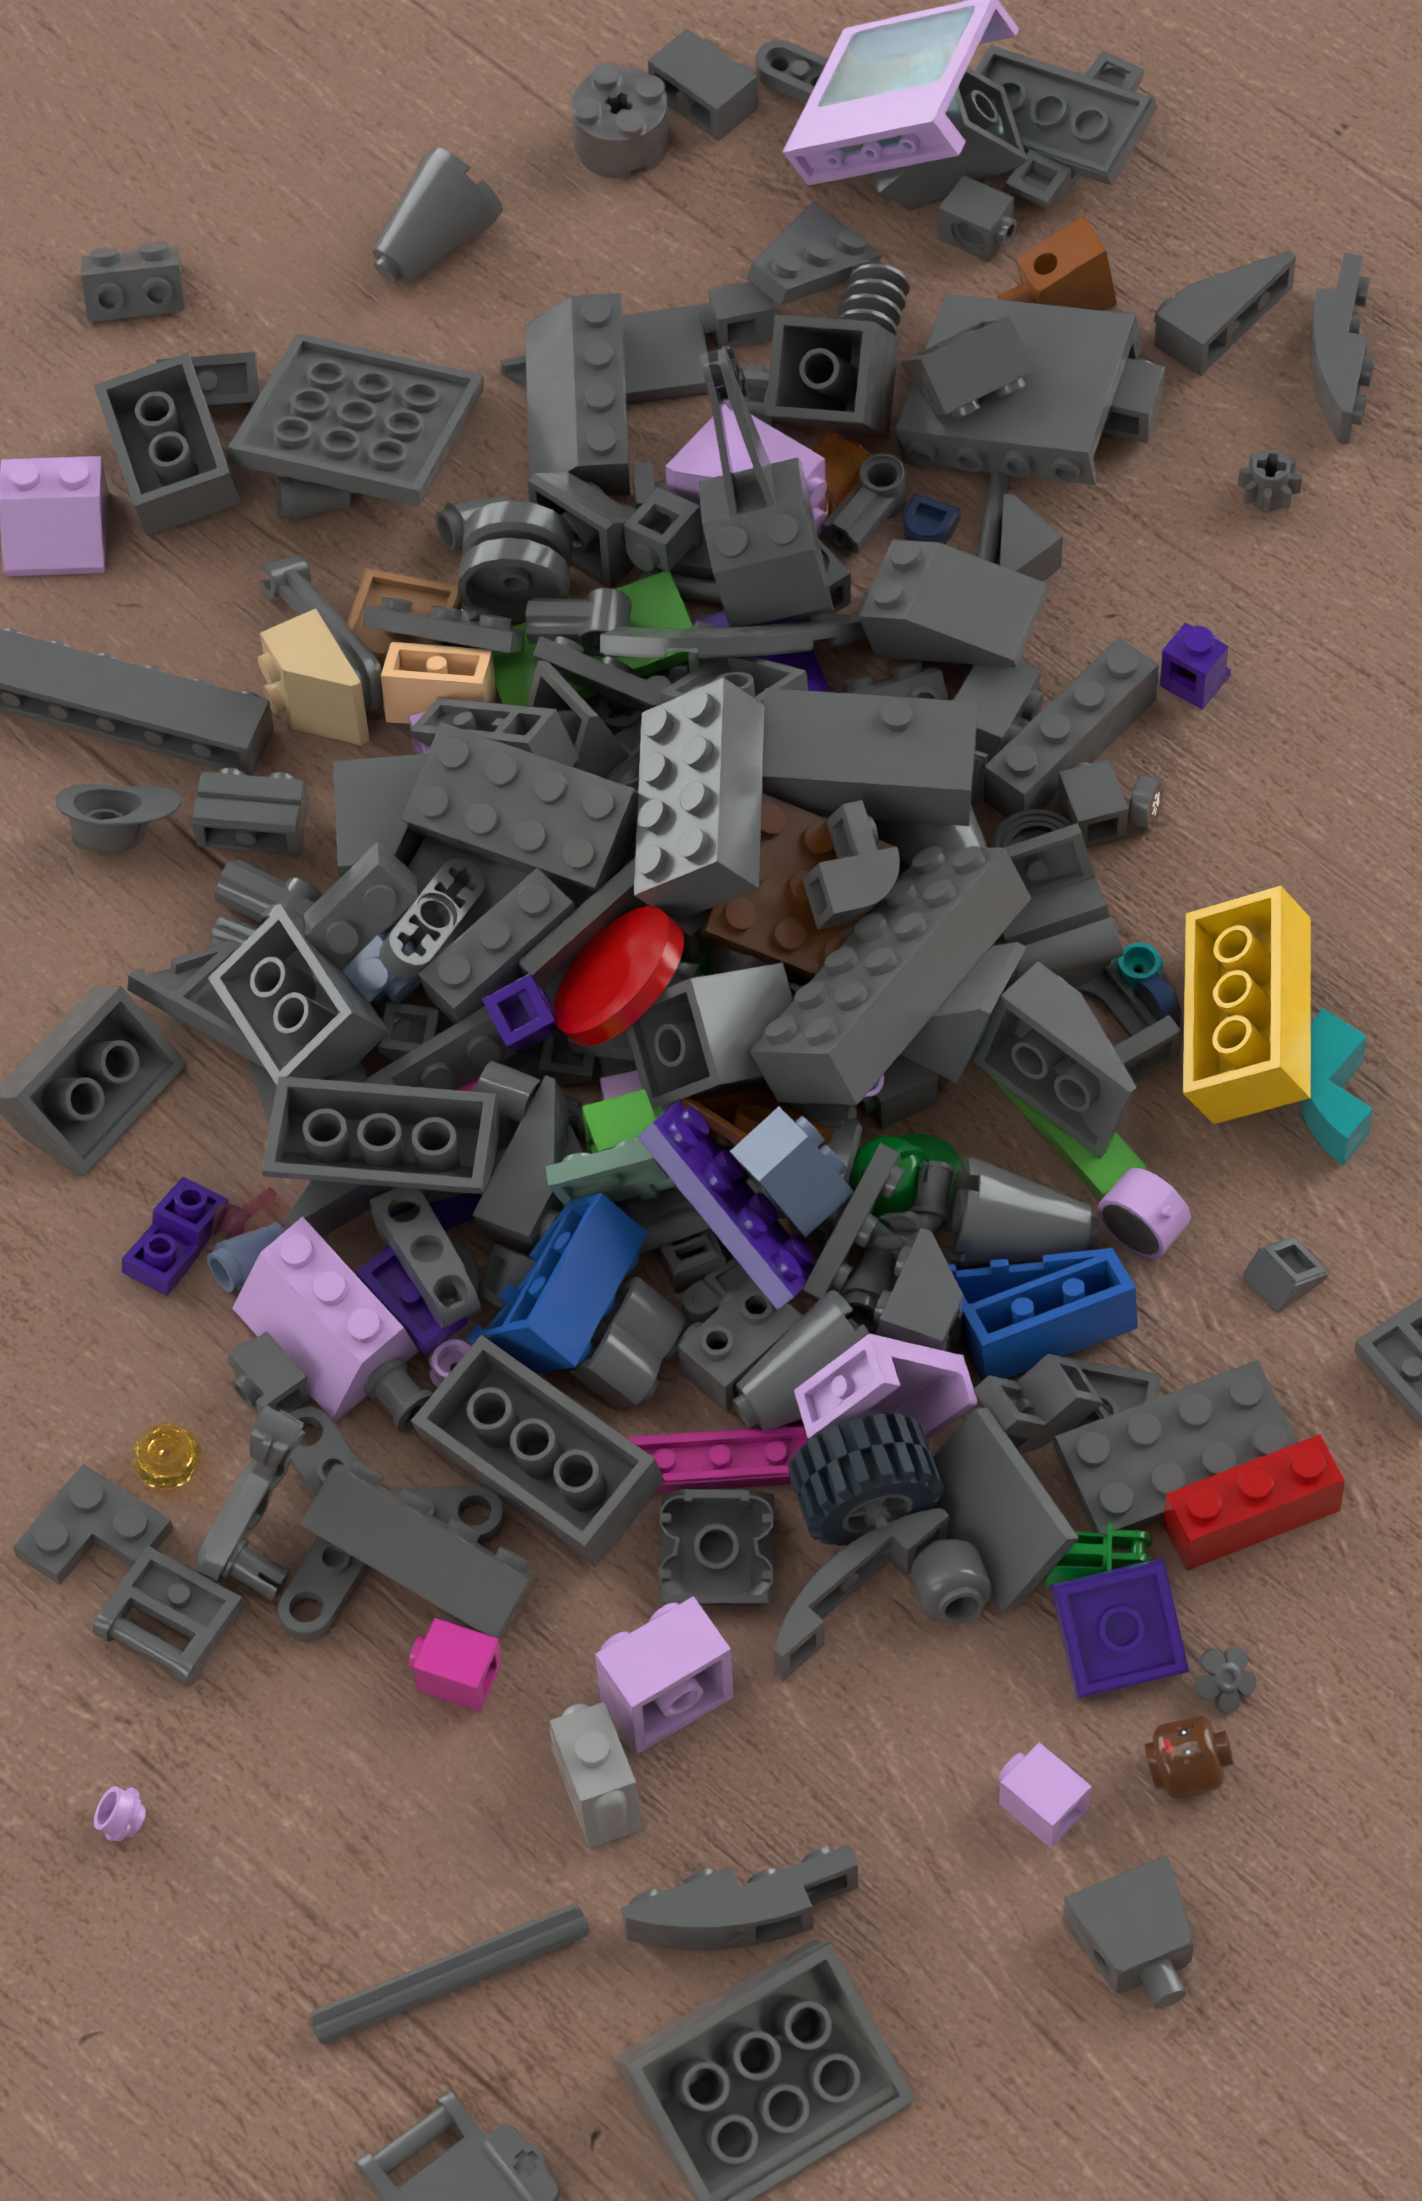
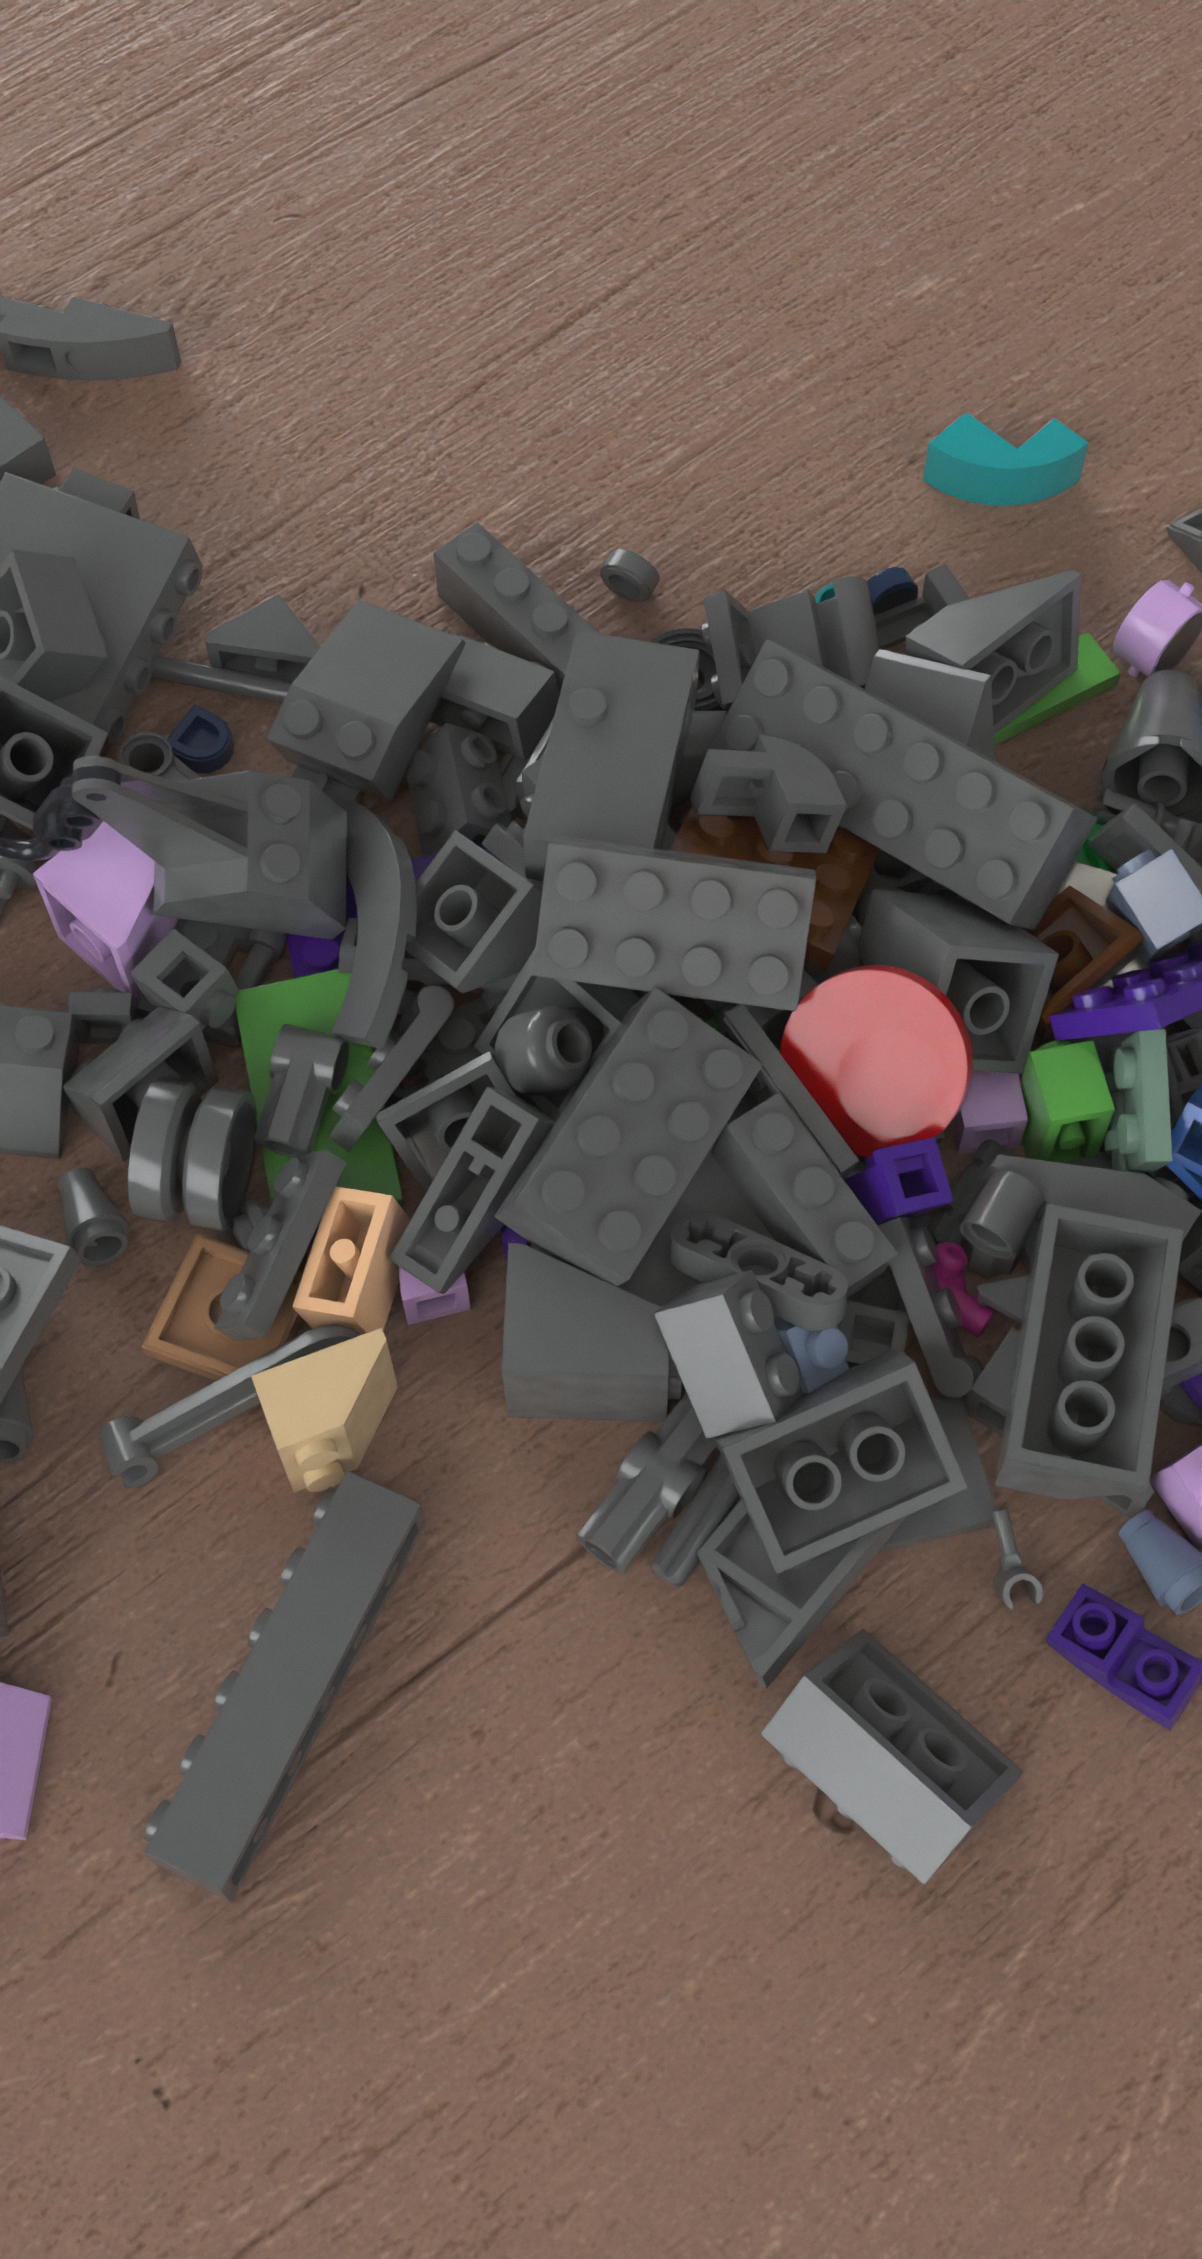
camera: 85 degrees left, 5 degrees up
dark grey piece [56,784,181,853] -> none
dark grey brick [192,768,309,855] -> none
clear pink hand [210,1187,277,1240] -> none
dark grey brick [1057,759,1128,848] -> none
dark purple brick [1160,623,1231,710] -> none
yellow brick [1183,886,1311,1124] -> none
dark grey gear [1238,449,1302,513] -> none
none -> dark grey head [495,1006,592,1095]
none -> dark grey hand [992,1508,1043,1611]

